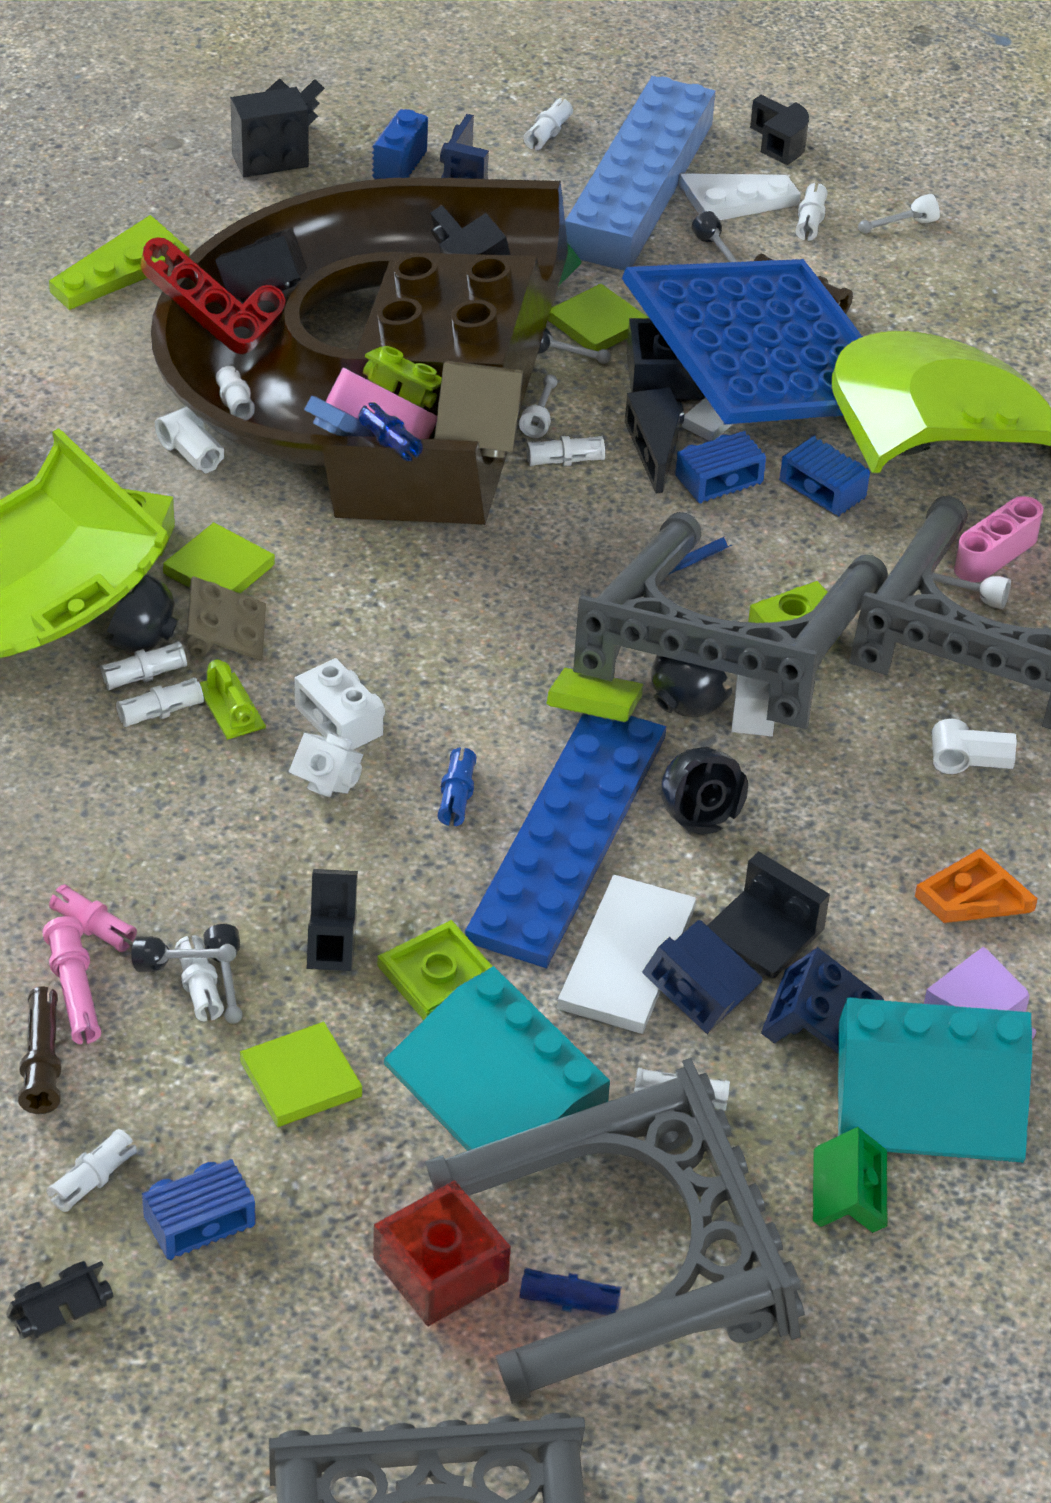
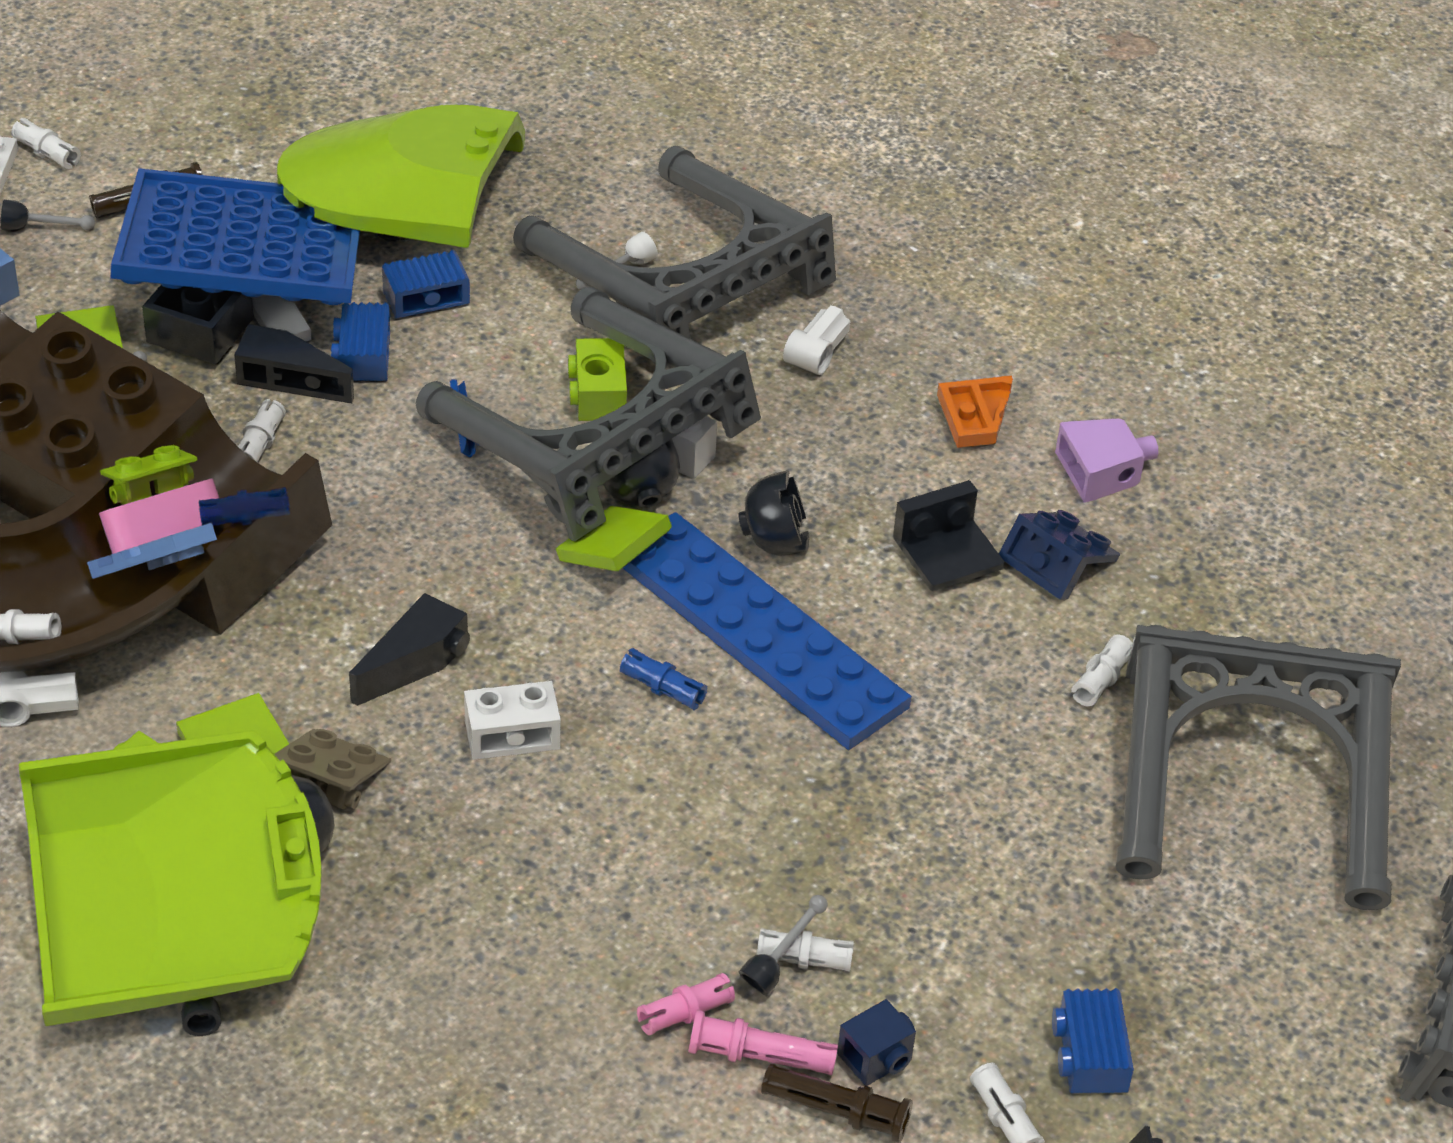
camera: 65 degrees left, 0 degrees up
white pin [100,641,187,691] -> none
white pin [116,678,204,727] -> none
lime hinge [199,659,266,740] -> none
hinge [203,924,243,1024] -> none
lime tile [240,1021,363,1128] -> none
white brick [289,733,364,797] -> none
black brick [306,869,358,971] -> none
clear red brick [373,1180,511,1327] -> none
lime tile [377,920,493,1020] -> none
teal slope [384,966,610,1151] -> none
dark tan brick [435,361,524,458] -> none
clear blue pin [519,1267,622,1316] -> none
white tile [557,874,696,1034] -> none
dark blue bracket [642,920,763,1034] -> none
green panel [813,1127,888,1233] -> none
teal slope [838,998,1033,1163] -> none
hinge [858,194,940,234] -> none
bright pink beam [954,496,1044,583] -> none
none -> black slope [349,593,470,706]
none -> dark blue brick [837,999,916,1086]

